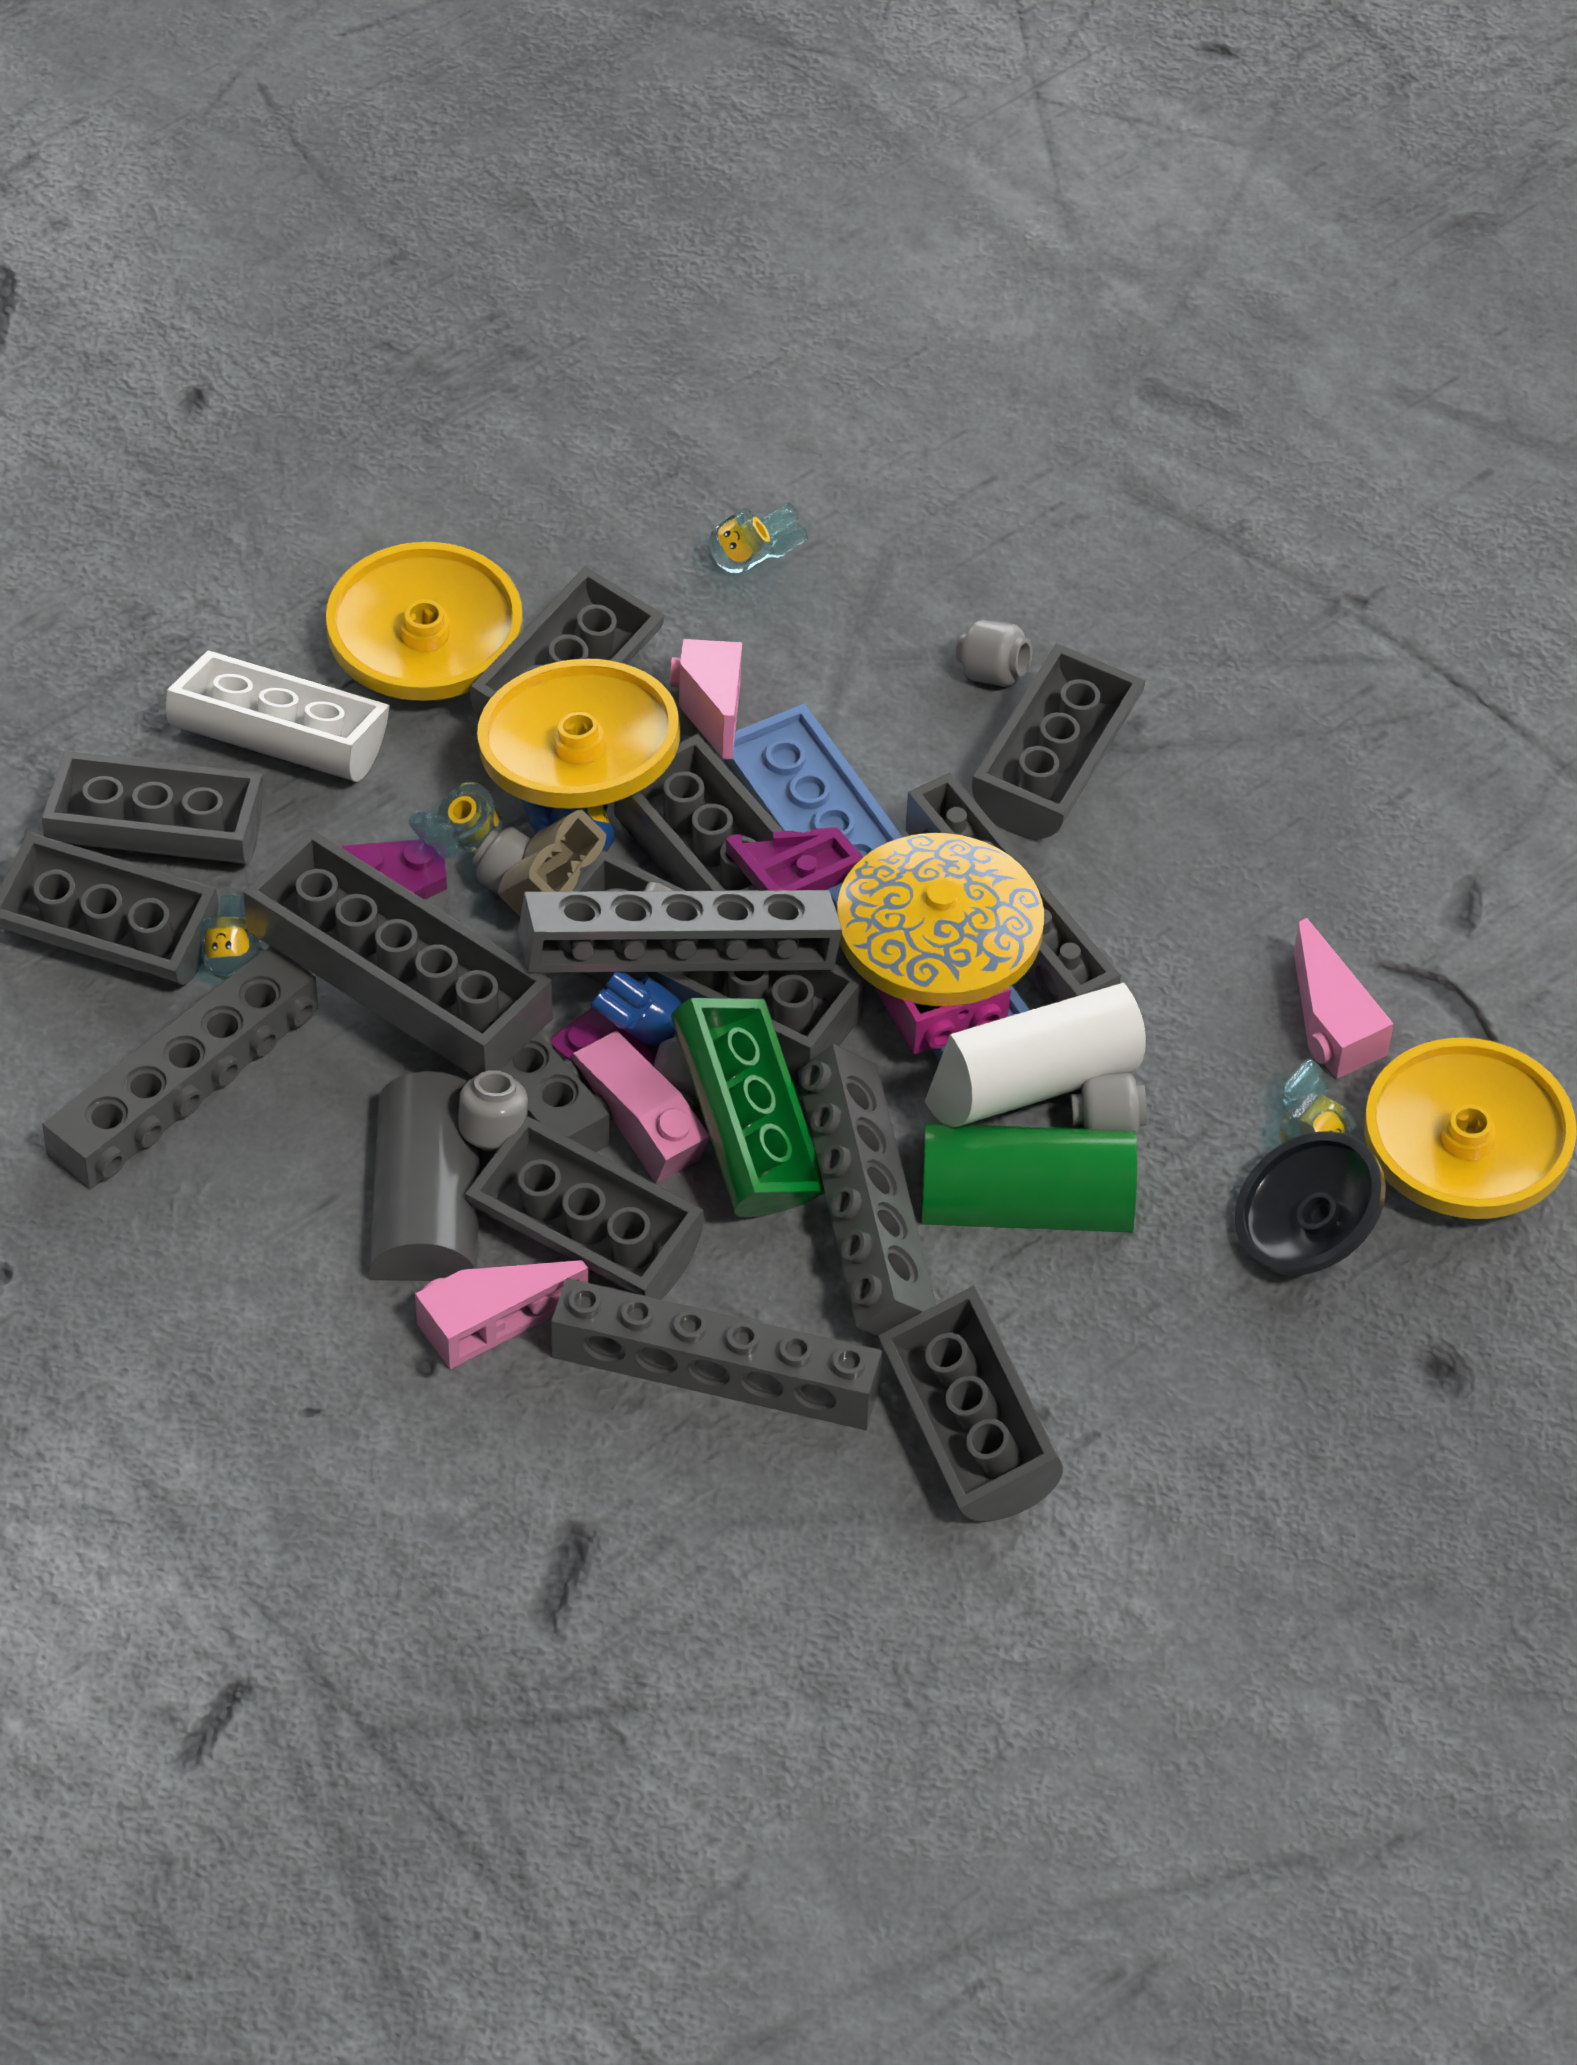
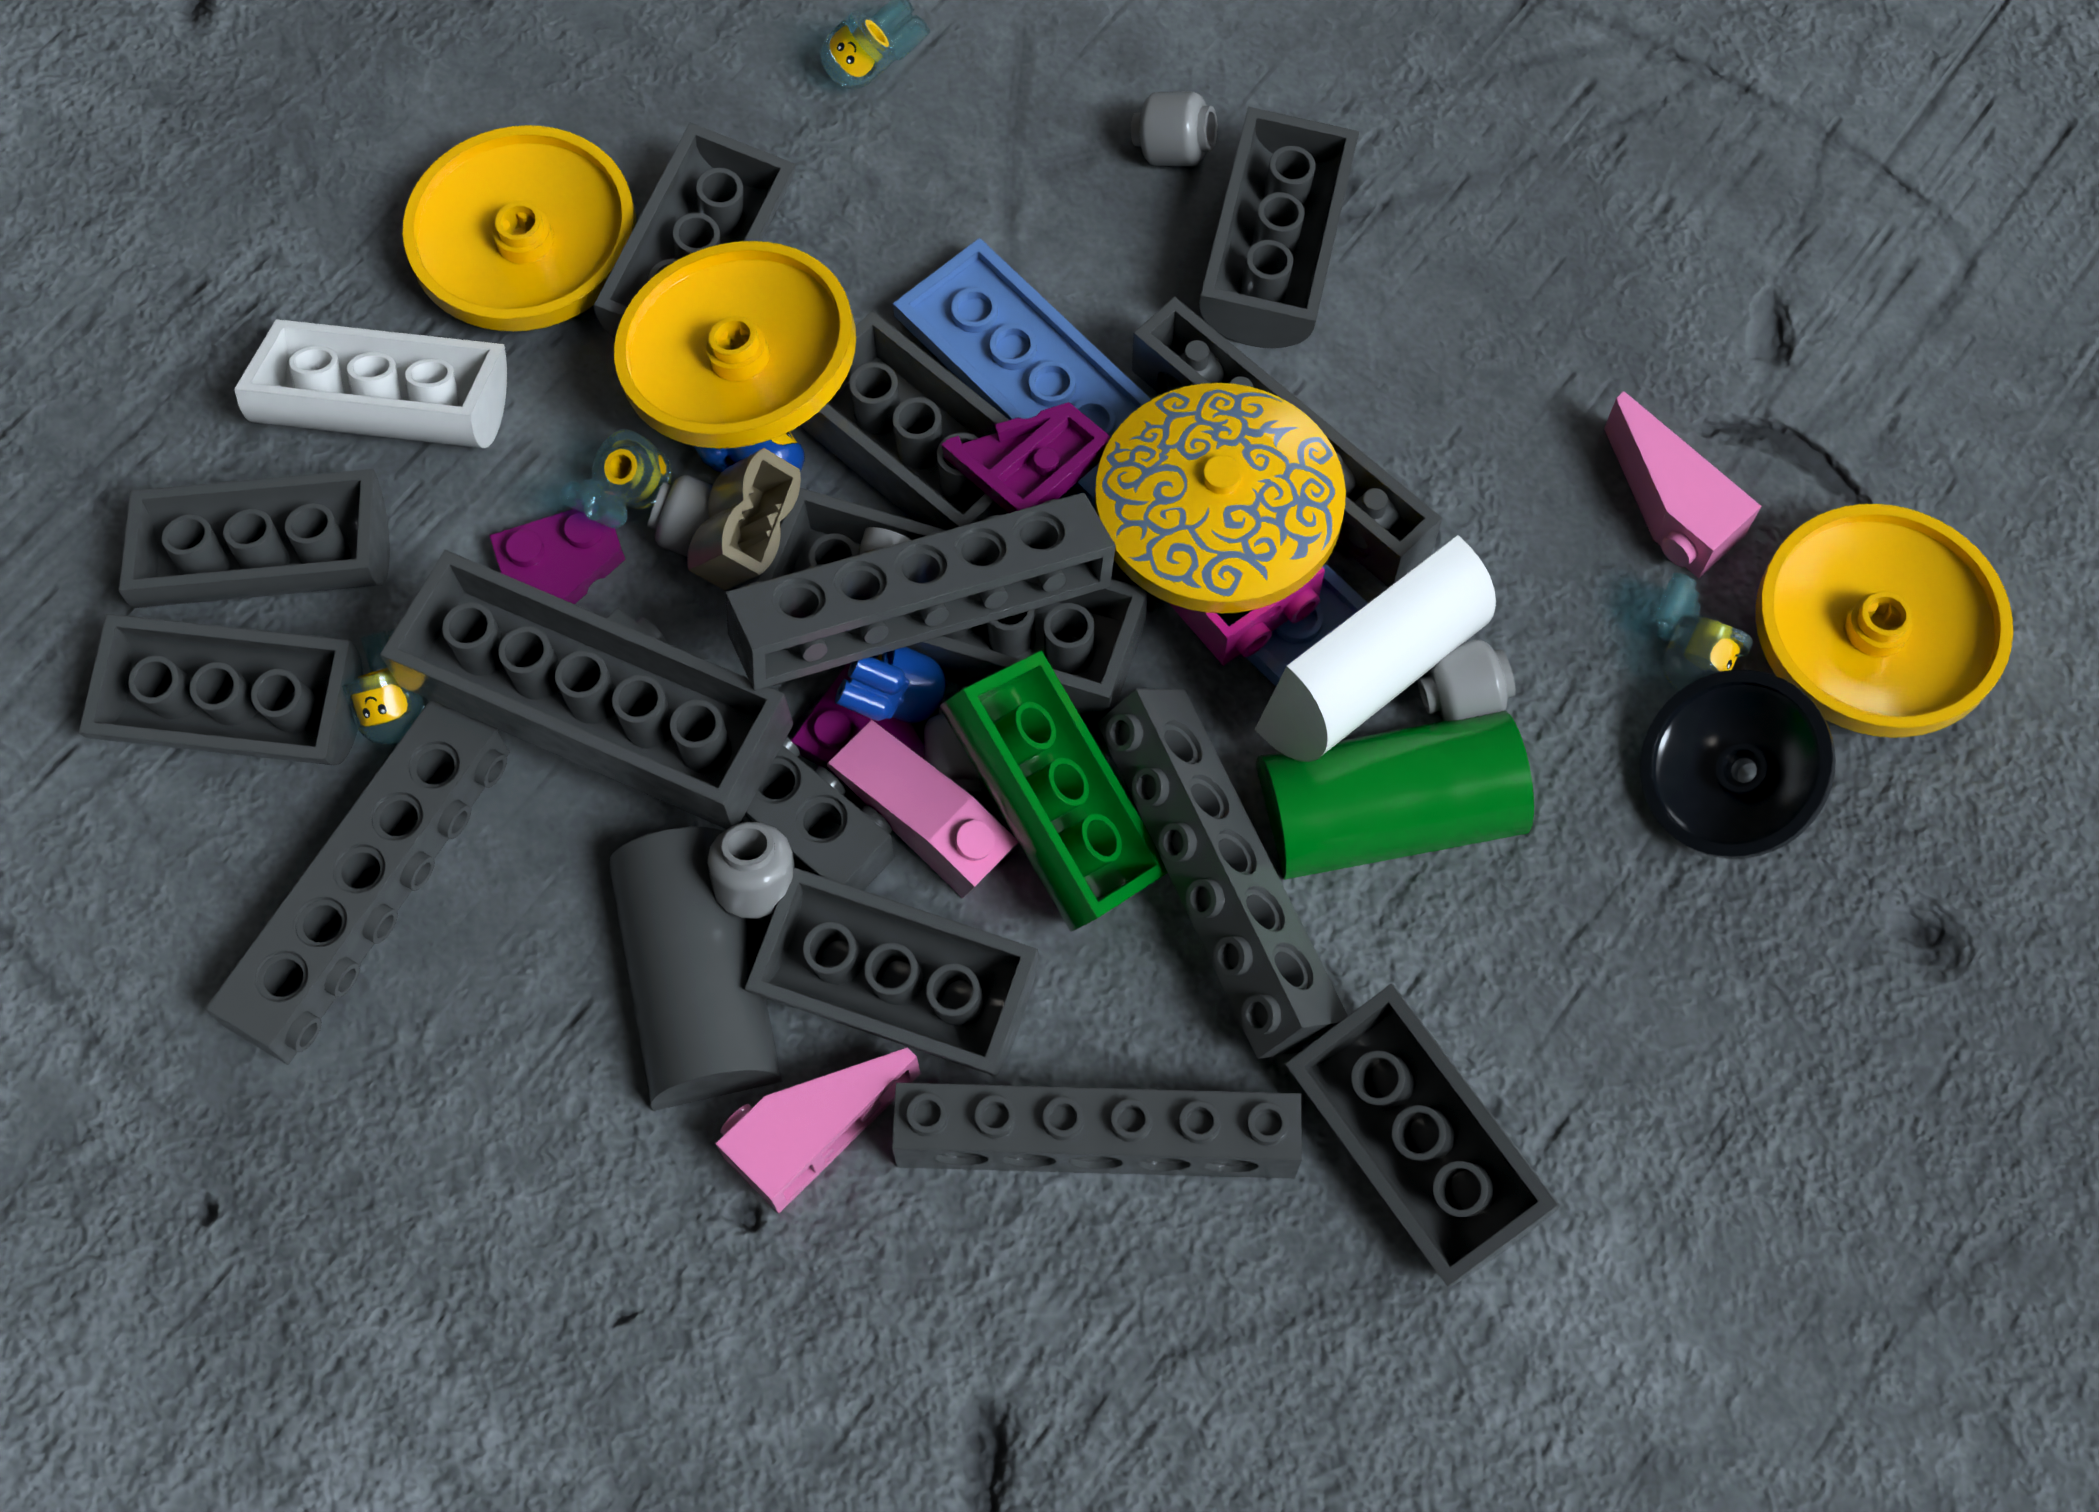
camera: 10 degrees left, 15 degrees up
bright pink slope [670,639,742,759] -> none

